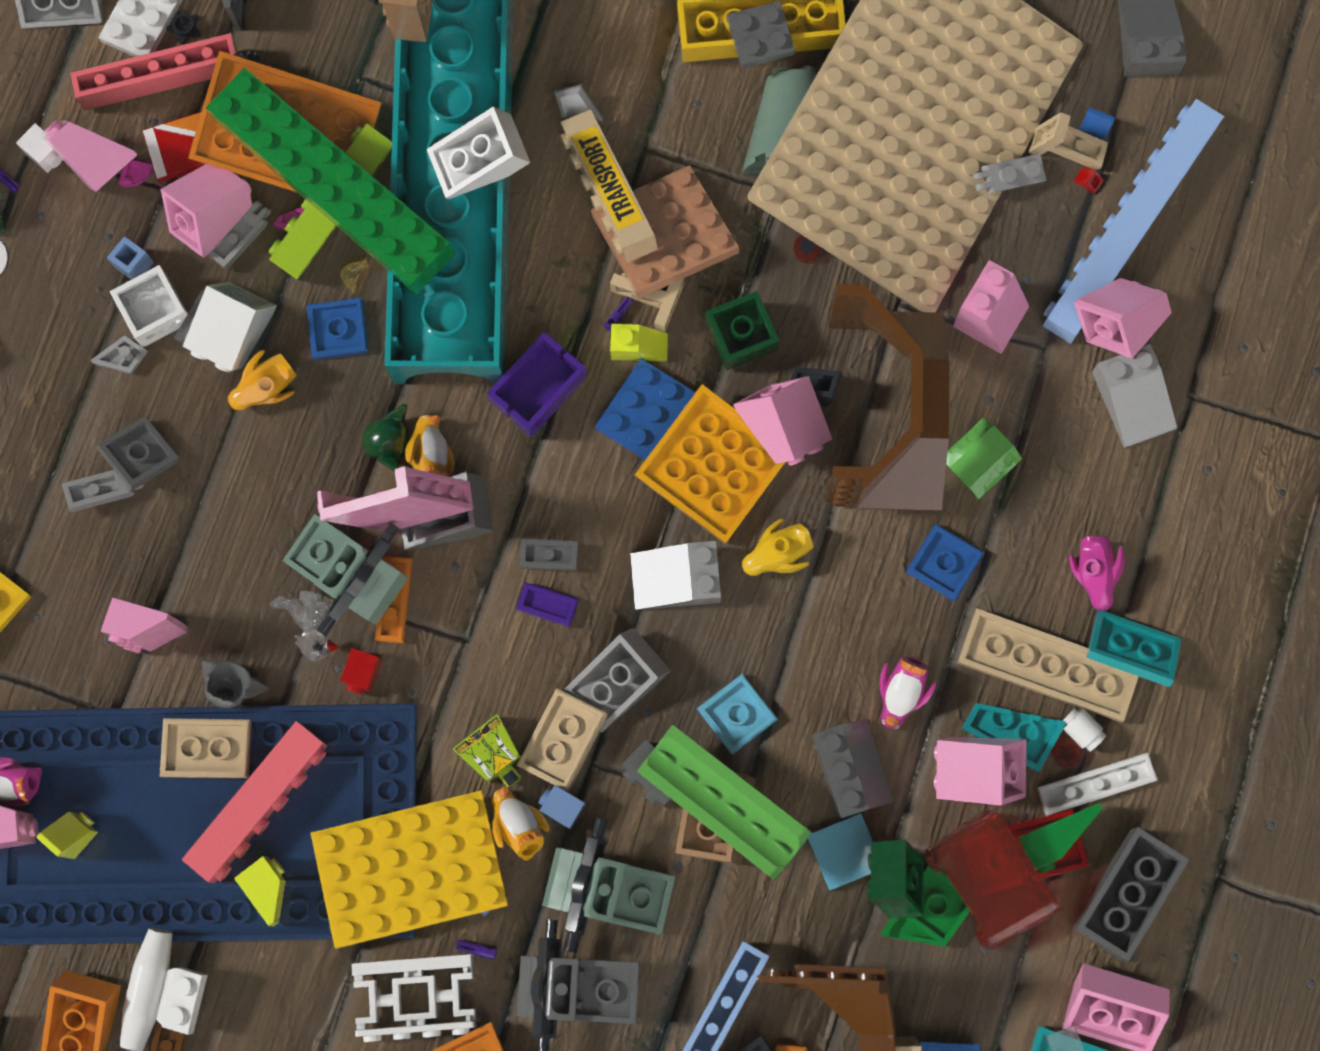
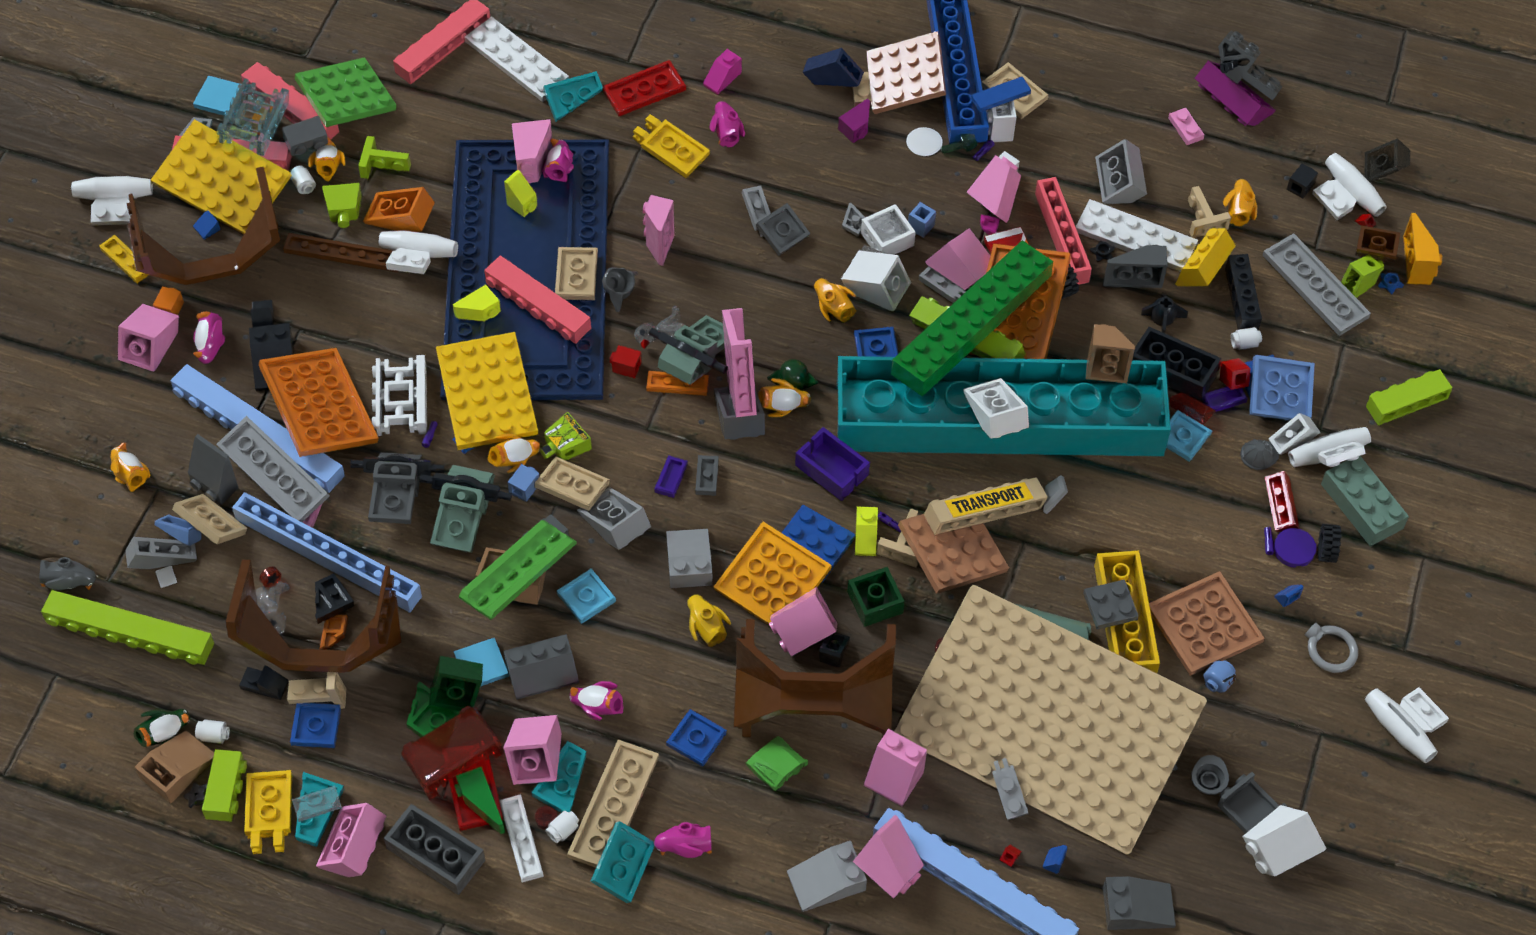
camera: 85 degrees right, 20 degrees down
tan bracket [1029,112,1108,170] -> none

